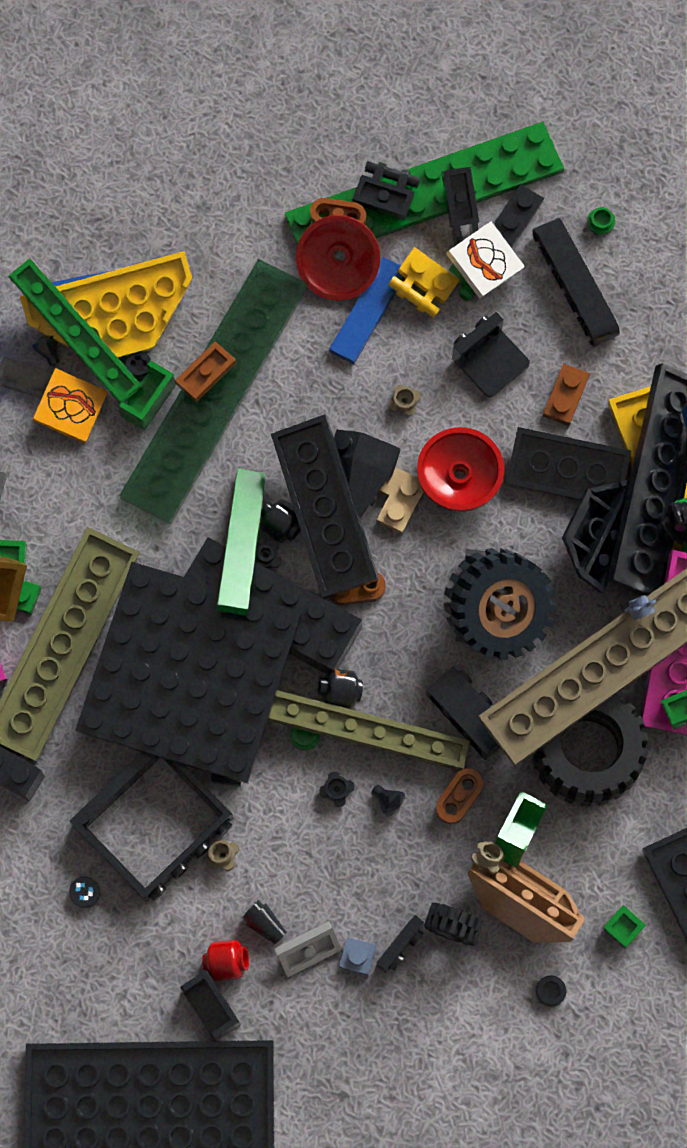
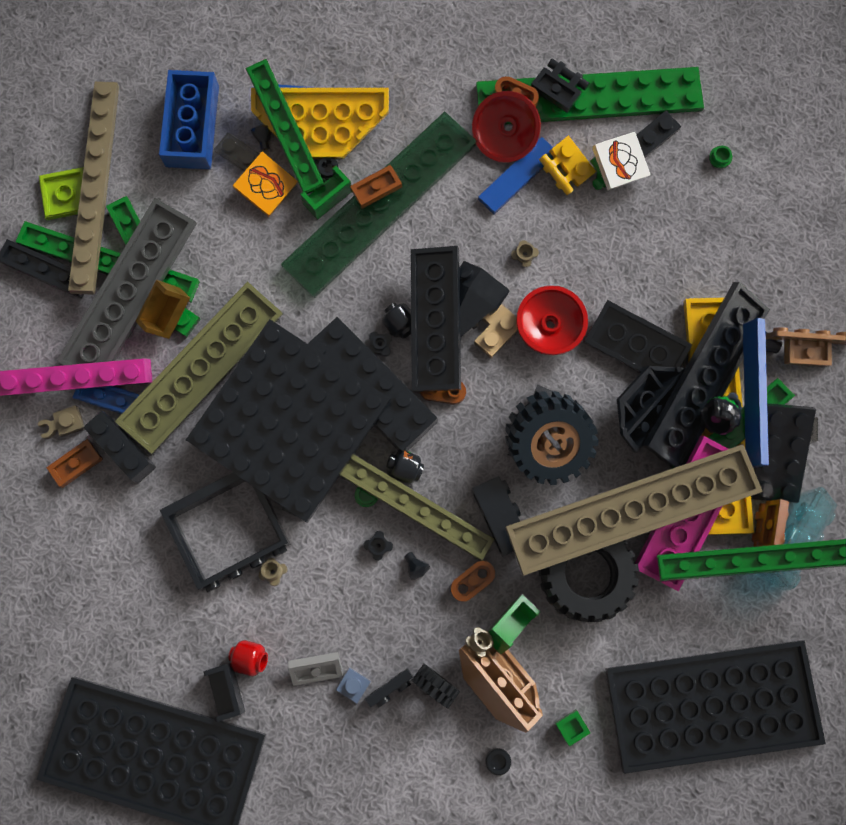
camera: 15 degrees right, 5 degrees up
black tile [69,876,100,908] -> none
tile [217,468,266,615] -> none
black cone [242,900,287,945] -> none
black hinge [441,167,480,246] -> none
black bracket [452,312,530,397] -> none
black beam [532,218,620,347] -> none
dark orange plate [543,363,590,426] -> none
sand blue plate [624,595,657,620] -> none

